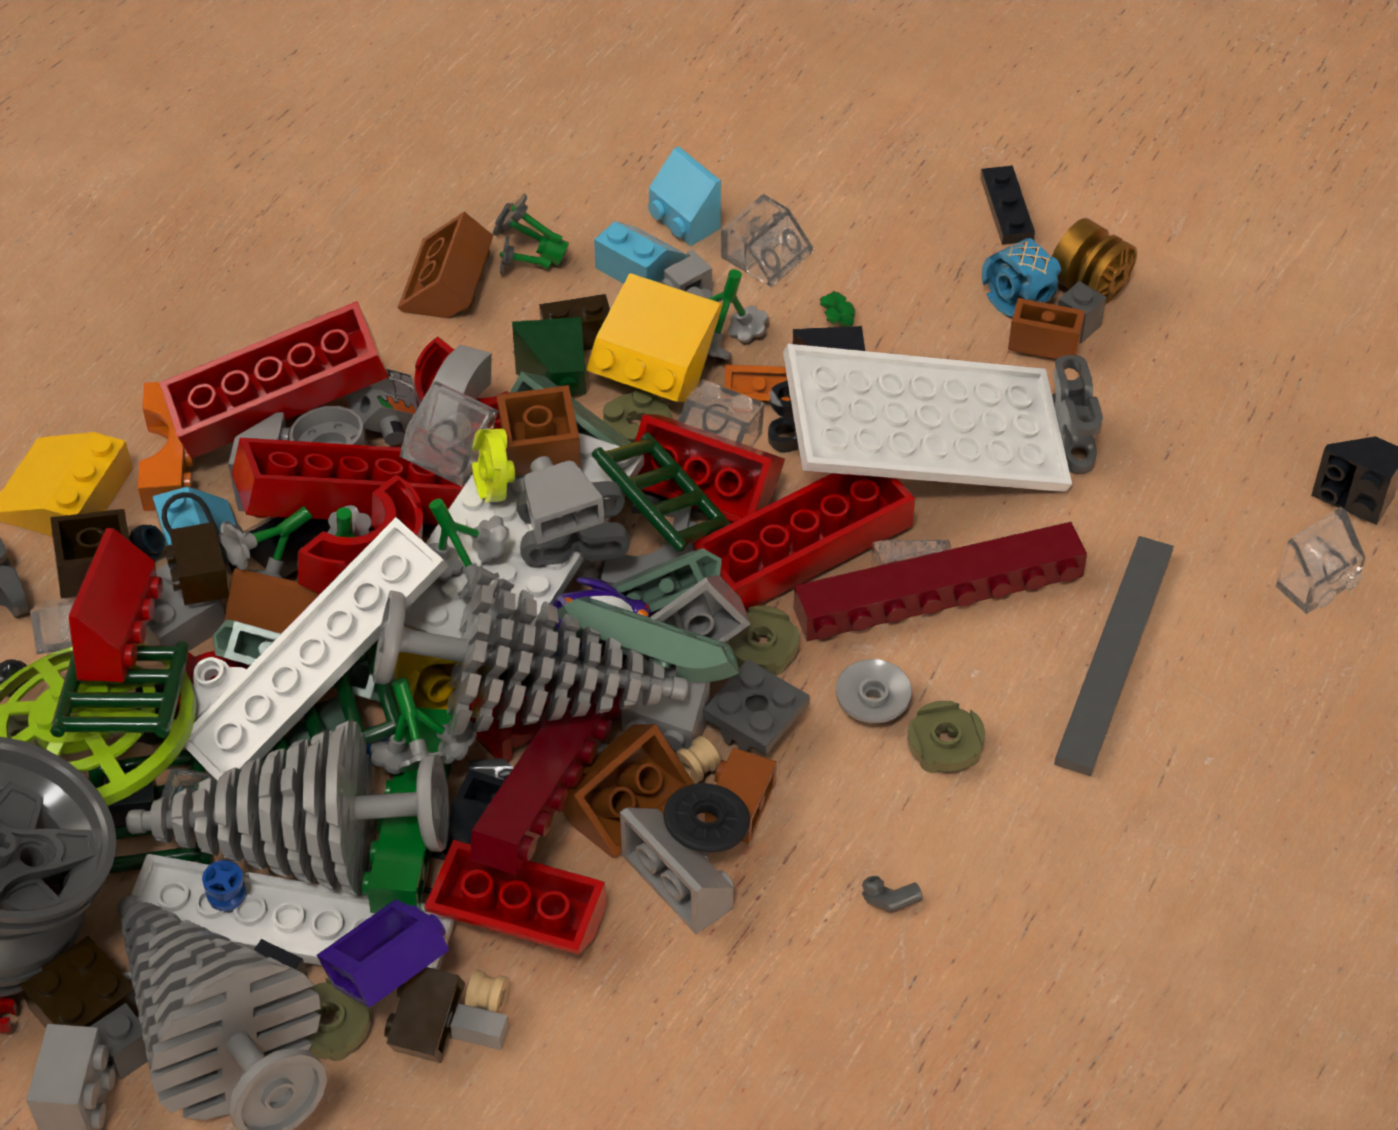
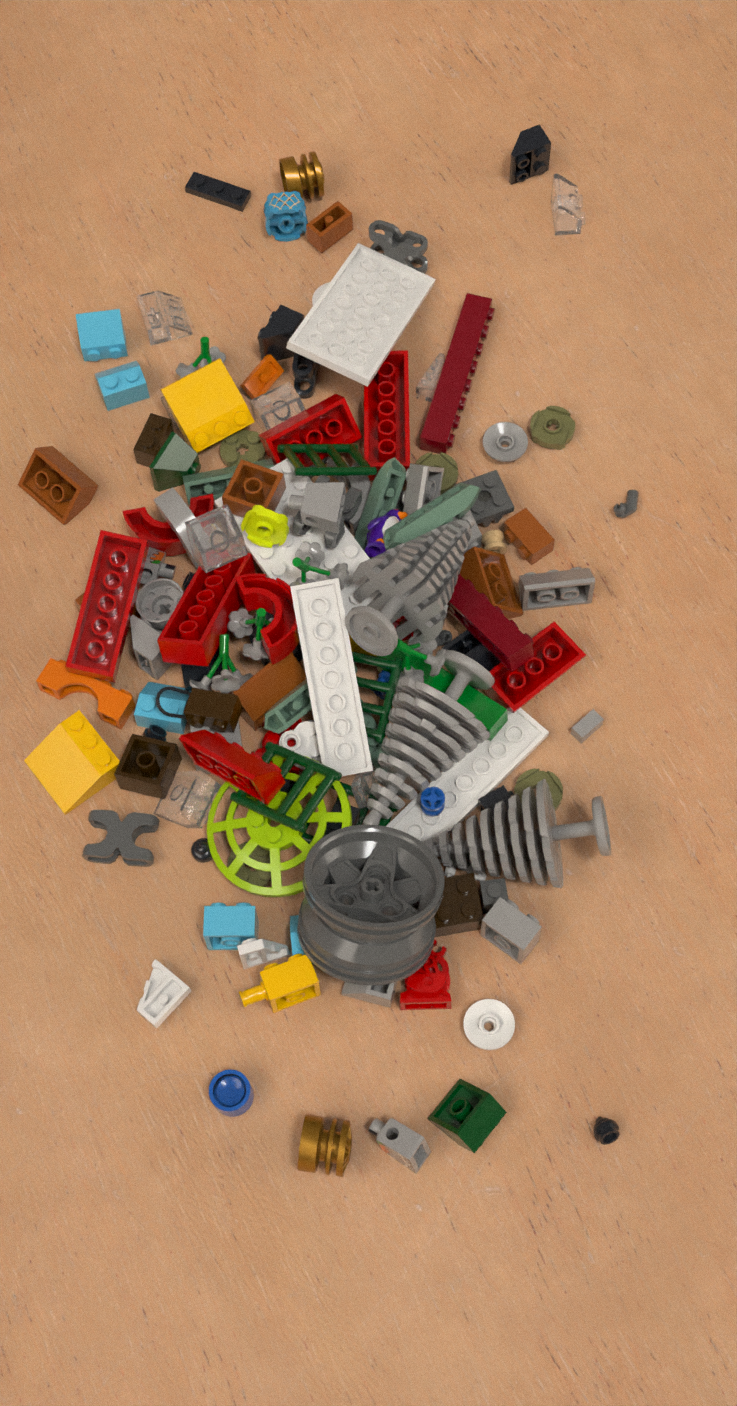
camera: 55 degrees left, 15 degrees up
dark purple window [316,899,449,1008] -> none
dark brown brick [384,967,465,1063] -> none
tan wheel [465,970,509,1014] -> none
green plant [493,193,569,274] -> none
light grey brick [659,250,712,292] -> none
black wheel [663,783,750,853] -> none
green plant [820,291,855,327] -> none
dark grey tile [1054,536,1174,776] -> none
dark grey brick [1058,281,1106,343] -> none

